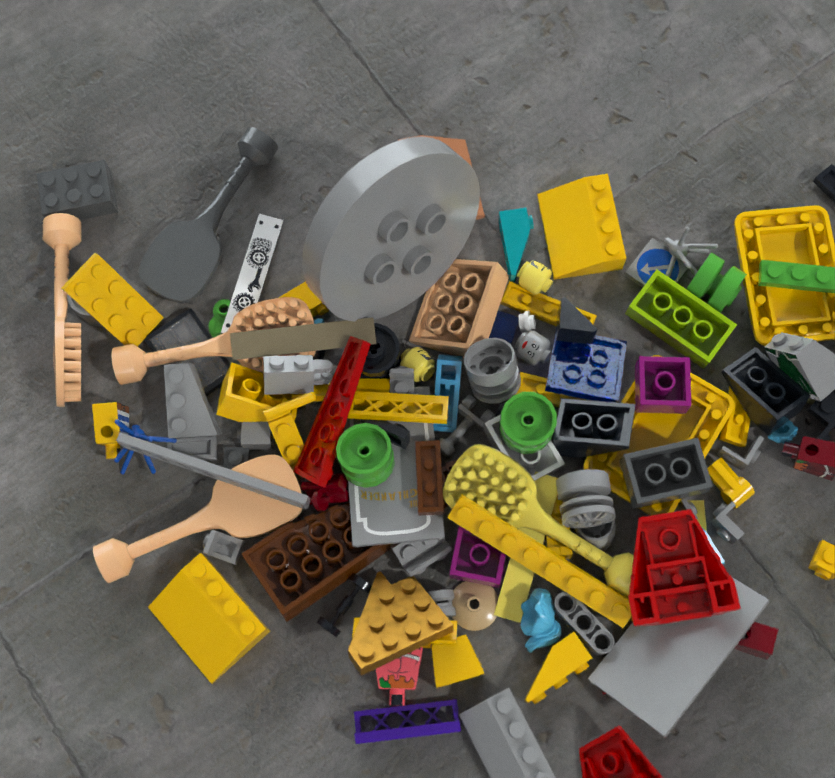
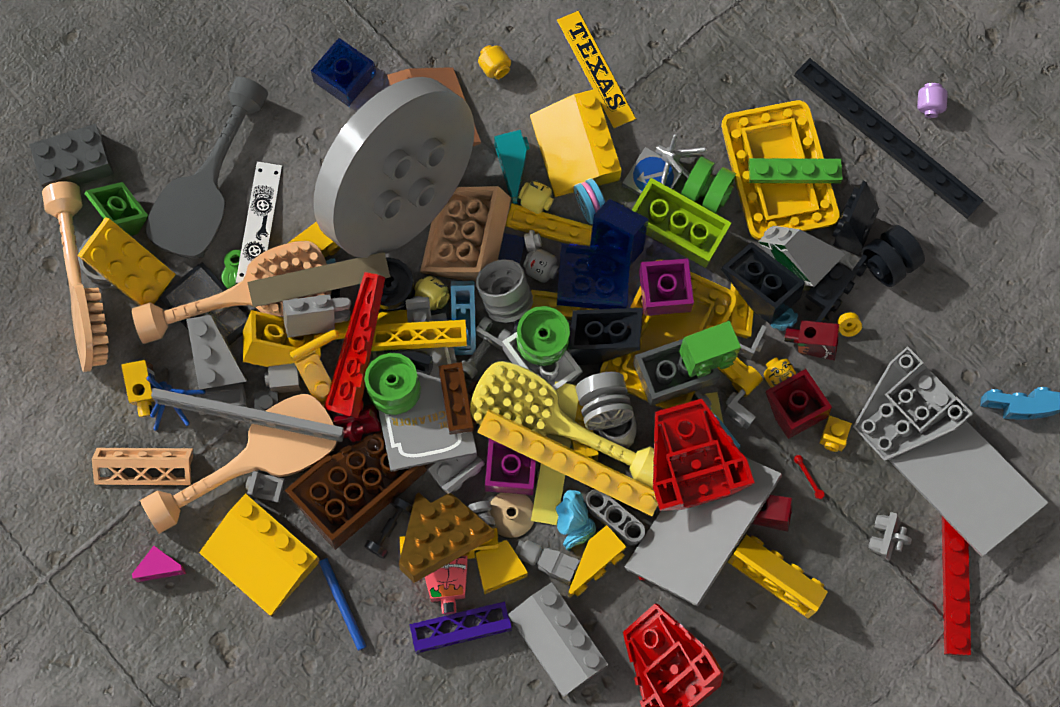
camera: 15 degrees left, 0 degrees up
black slope [556,297,598,344] -> none
none -> bright green slope [84,182,148,236]
none -> light nougat fence [92,448,193,485]
none -> dark pink slope [132,546,186,582]
none -> clear blue brick [311,38,376,107]
none -> blue bar [319,558,367,651]
none -> yellow head [478,45,511,79]
none -> light grey piece [515,540,580,585]
none -> yellow sticker [557,11,636,128]
none -> medium azure head [574,178,608,224]
none -> clear blue brick [590,199,649,267]
none -> bright green brick [679,321,741,378]
none -> yellow slope [728,535,828,619]
none -> yellow head [763,357,798,388]
none -> dark red slope [765,369,832,439]
none -> red hinge [794,455,825,500]

